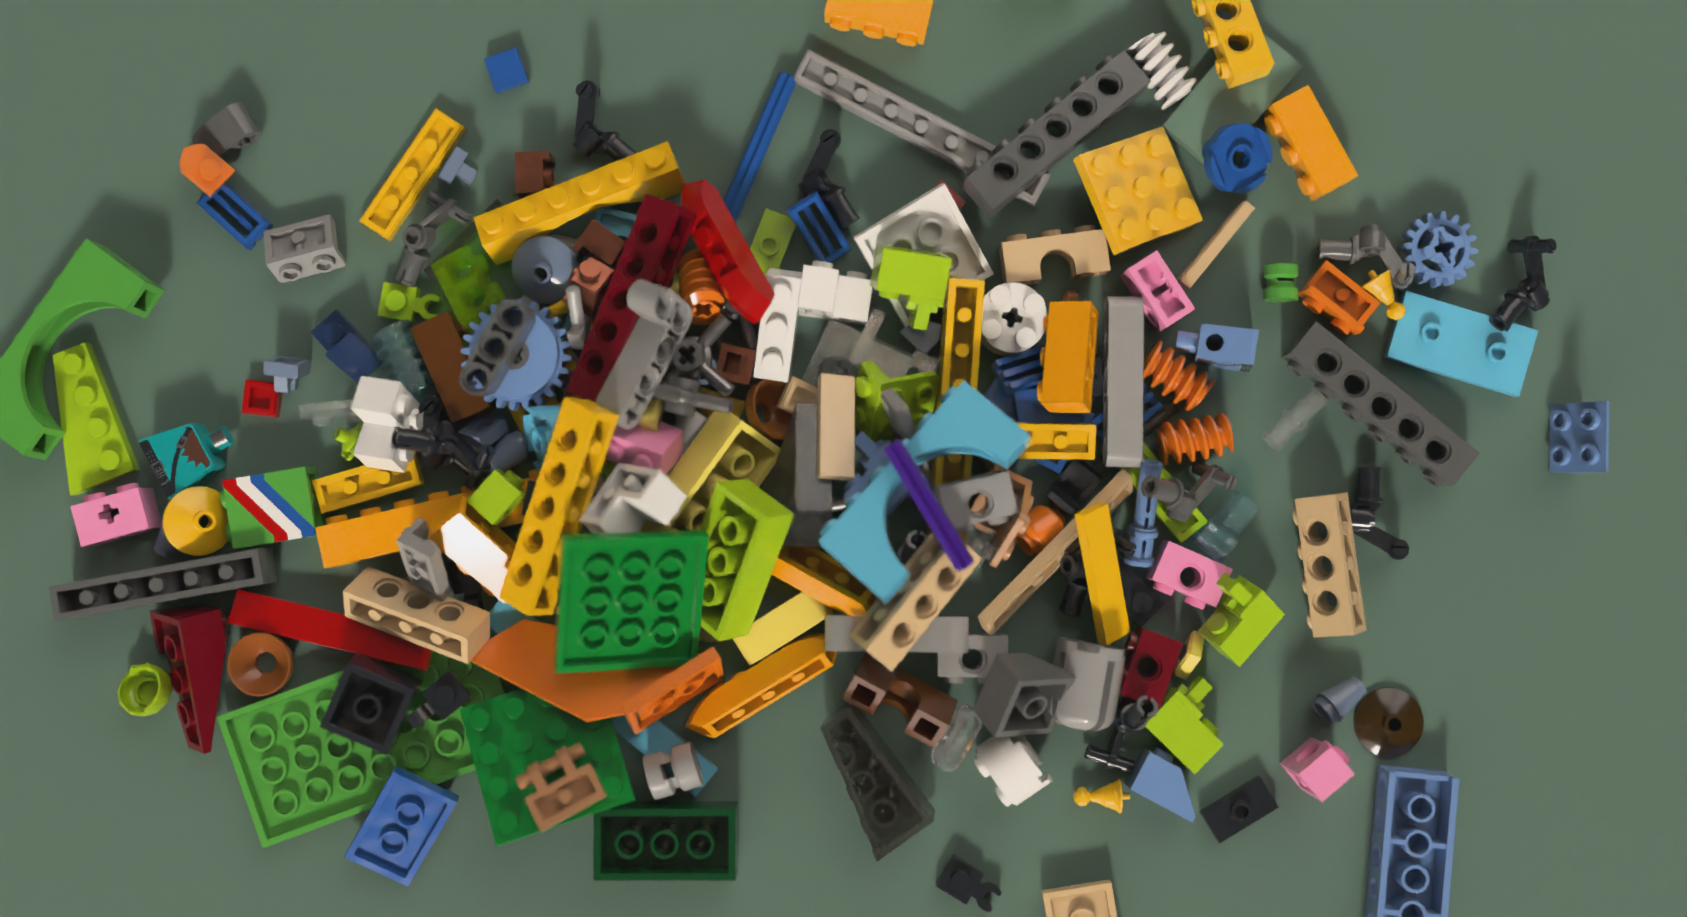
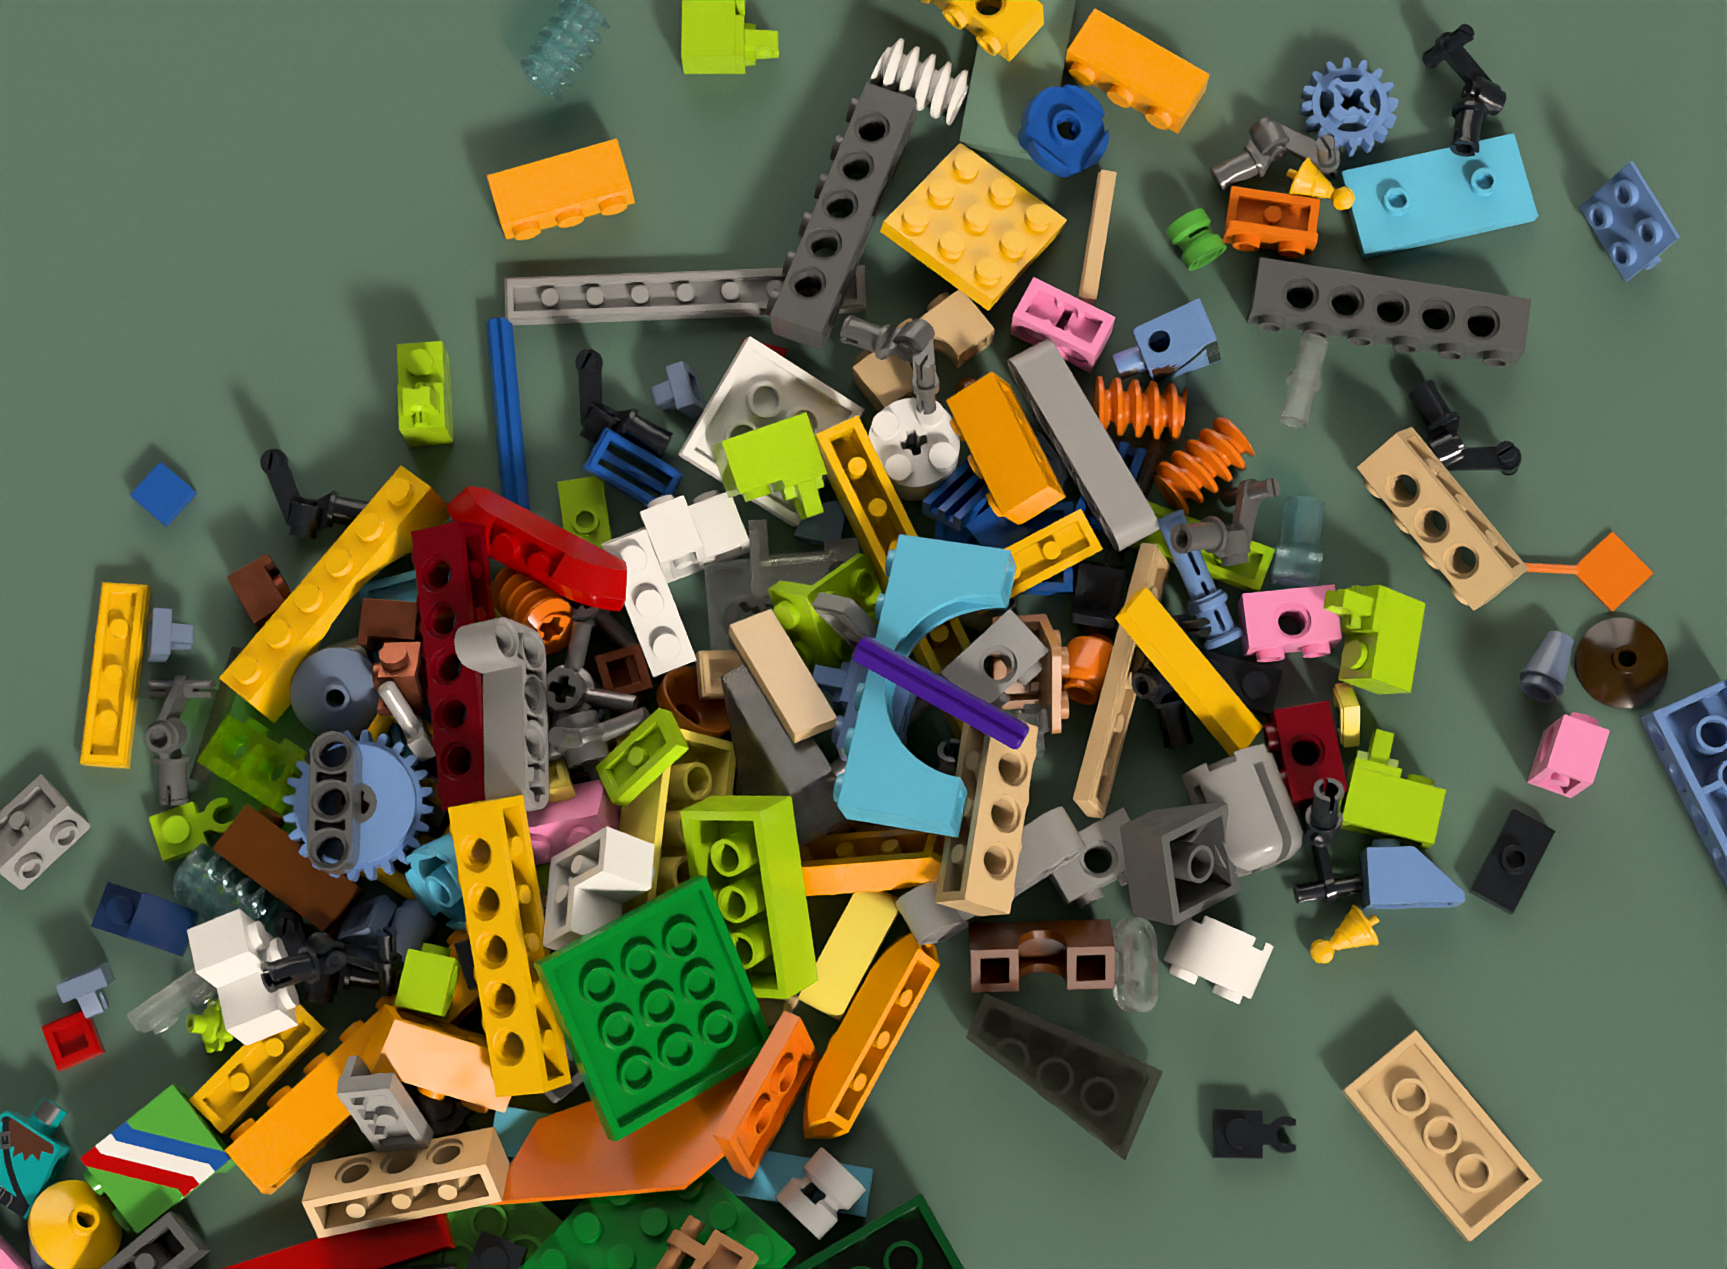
camera: 30 degrees left, 10 degrees down
none -> lime hinge [396,341,454,447]
none -> lime plate [595,708,689,807]
none -> sand blue tile [651,361,706,418]
none -> dark grey pin [840,315,940,415]
none -> orange piece [1524,531,1654,612]

